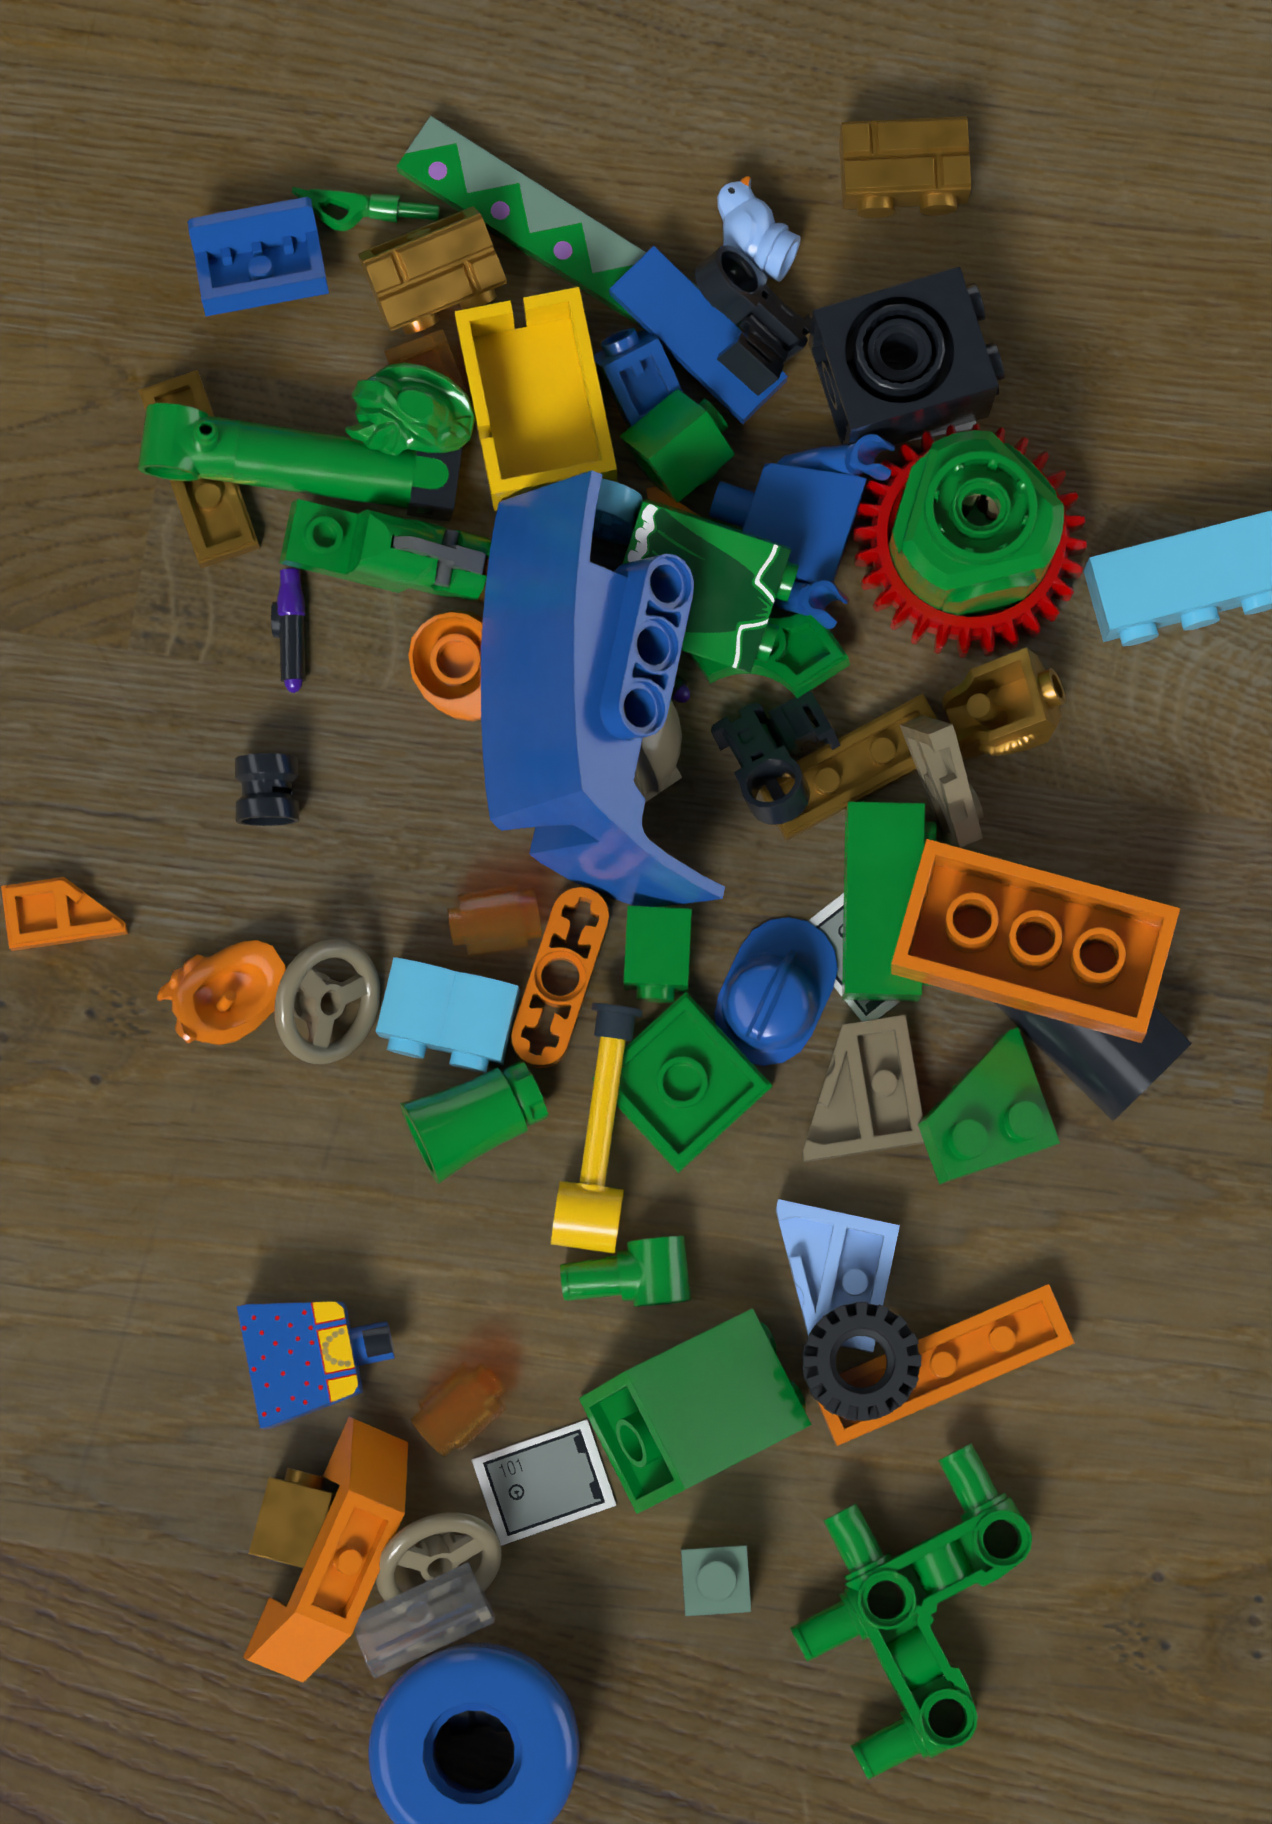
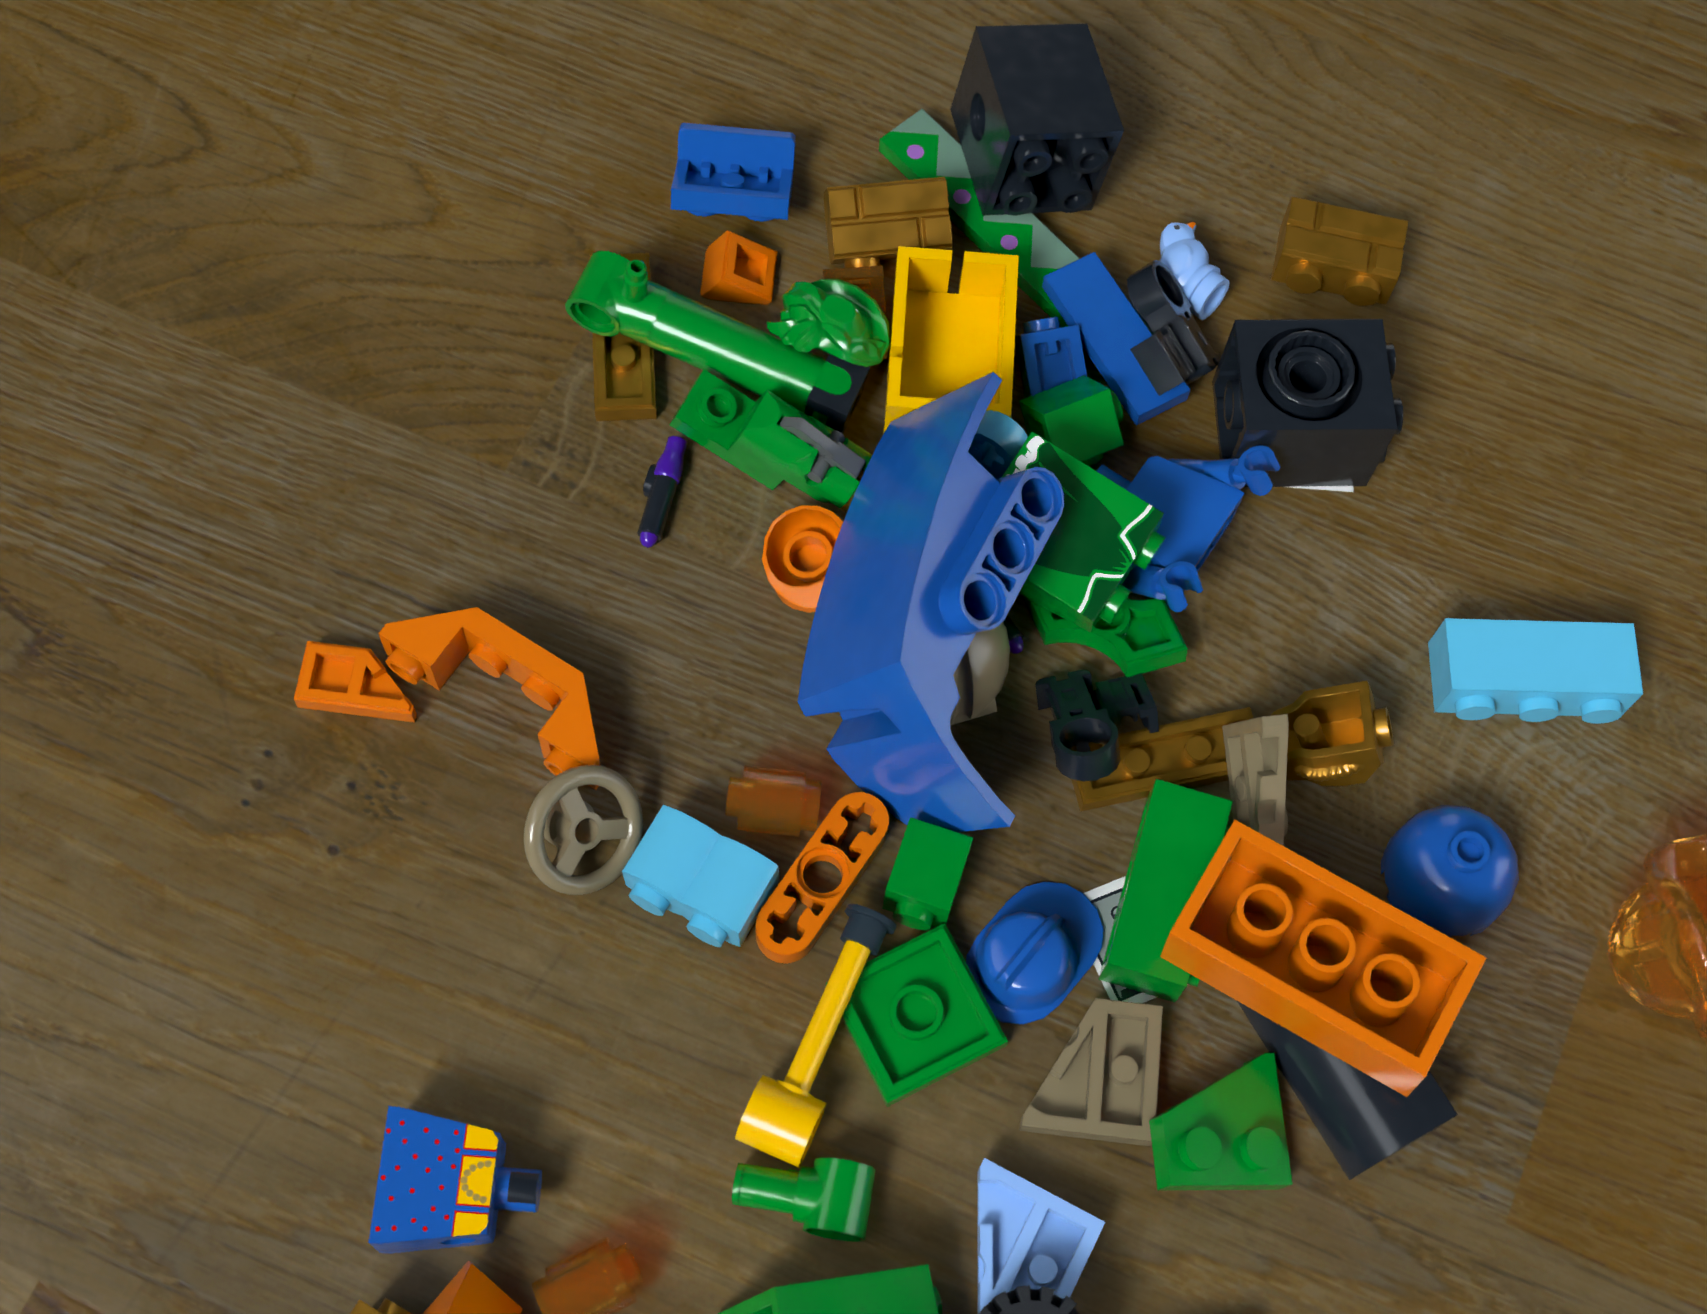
camera: 10 degrees right, 15 degrees down
orange hat [157,940,285,1045] -> none
black wheel [235,753,299,826] -> none
green hand [291,186,440,231] -> none
green plant [400,1061,549,1184] -> none
green piece [853,423,1087,658] -> none
none -> orange slope [378,607,601,790]
none -> orange slope [700,230,778,305]
none -> black brick [950,23,1124,216]
none -> blue cylinder [1381,805,1519,937]

